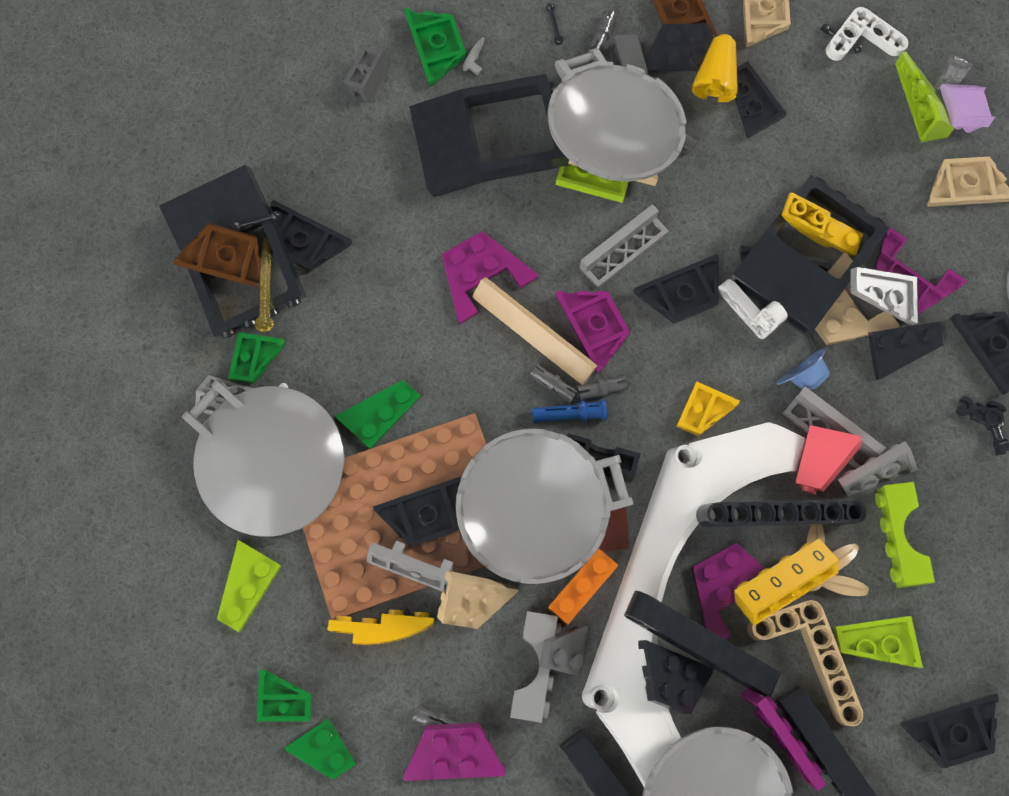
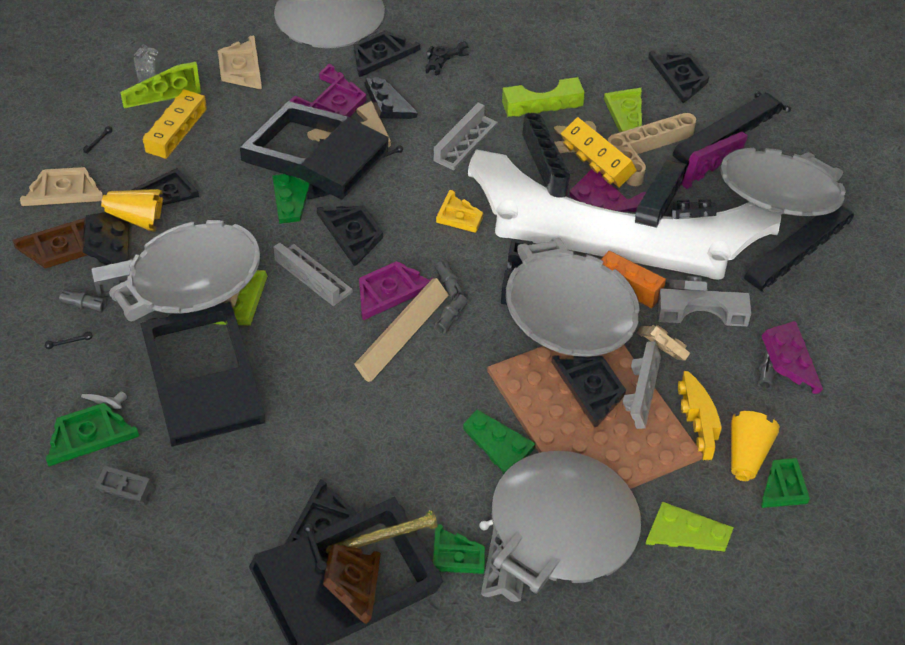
camera: 95 degrees left, 25 degrees down
green wing [285,719,356,780] -> none
magenta wing [442,231,539,324] -> none
blue pin [532,399,607,423] -> none
white beam [718,279,788,339] -> none
medium blue piece [776,349,830,390] -> none
yellow slope [782,192,863,256] -> none
coral slope [795,425,863,495] -> none
white beam [826,7,908,61] -> none
light grey wing [838,441,918,497] -> none
wing [851,267,918,326] -> none
lavender slope [940,84,995,133] -> none
none -> yellow brick [143,89,207,159]
none -> green wing [272,174,309,224]
none -> yellow cone [731,411,780,481]

